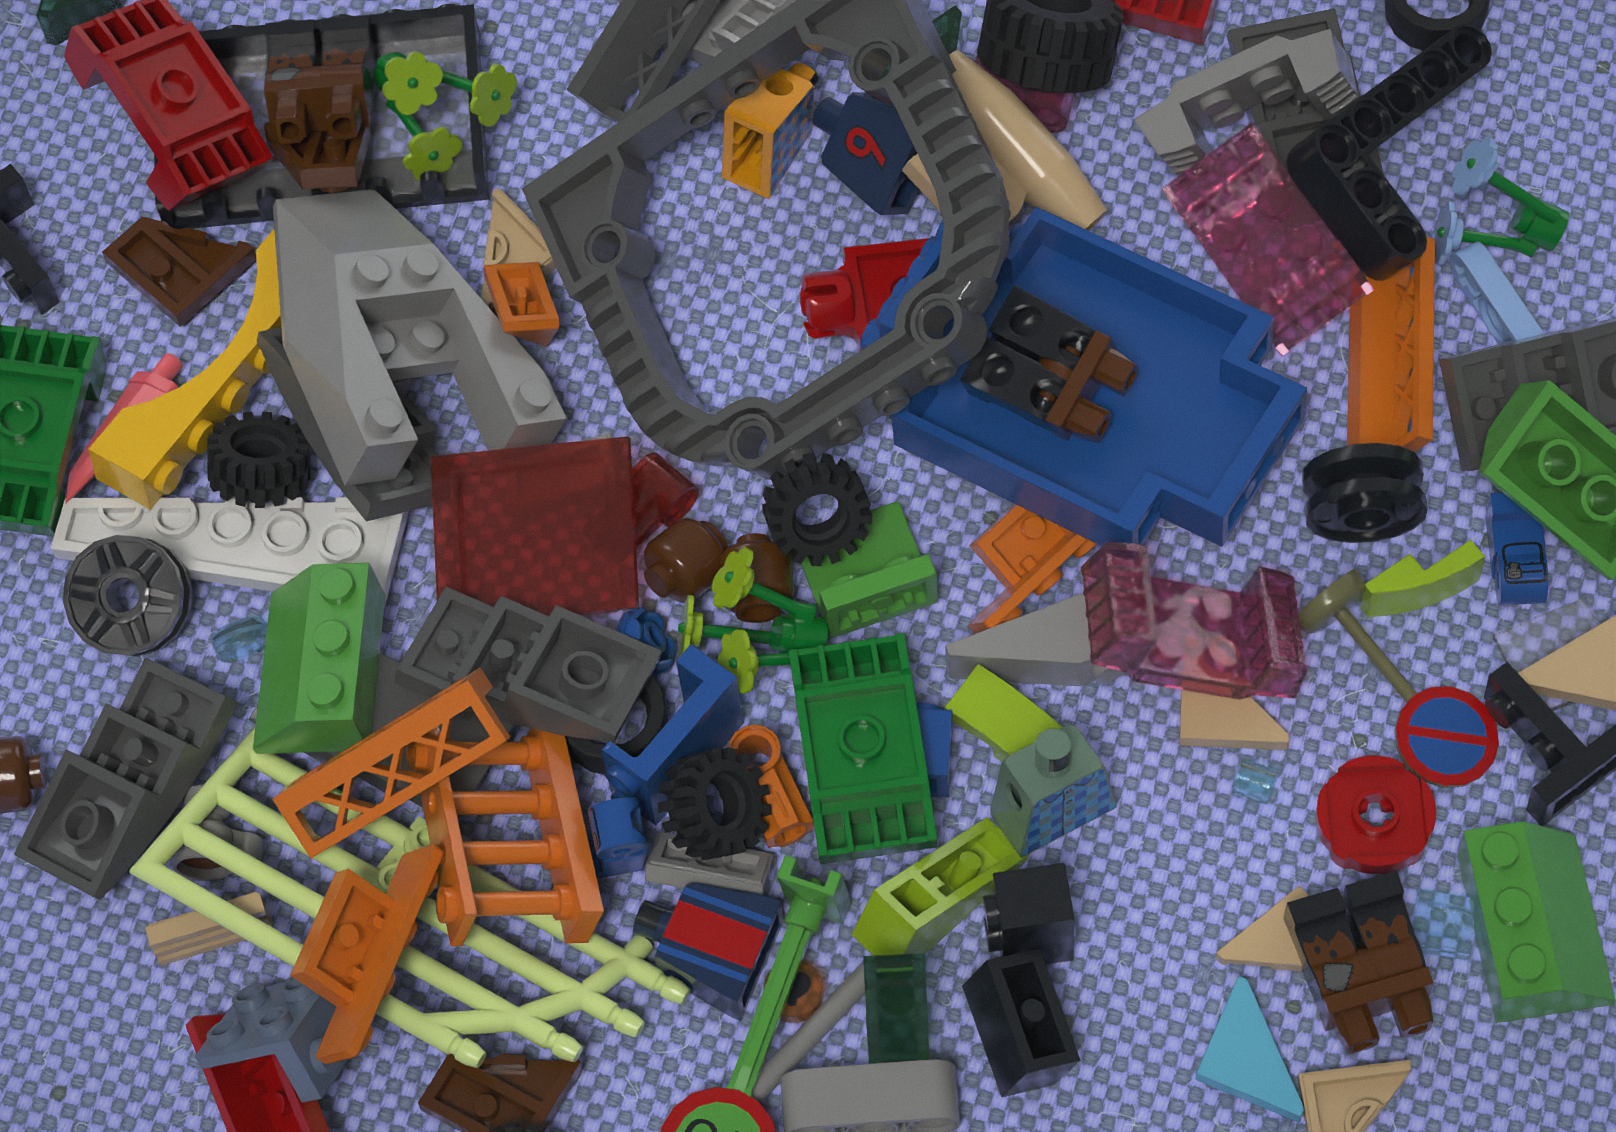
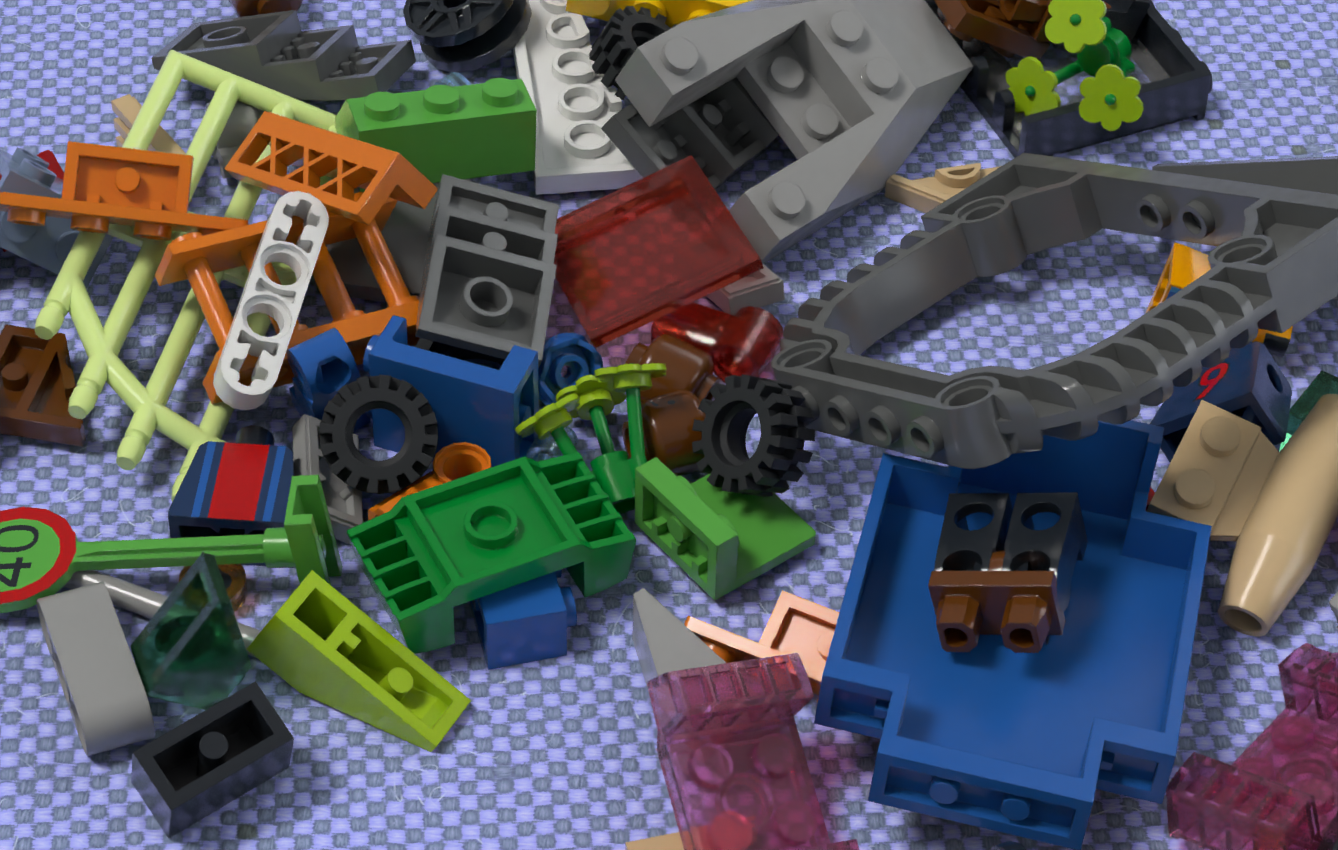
camera: 65 degrees right, 20 degrees down
orange slope [484,262,559,347] -> none
lime slope [944,664,1063,762] -> none
black brick [983,863,1075,964] -> none
sand green torso [990,725,1117,858] -> none
none -> white beam [213,191,329,410]

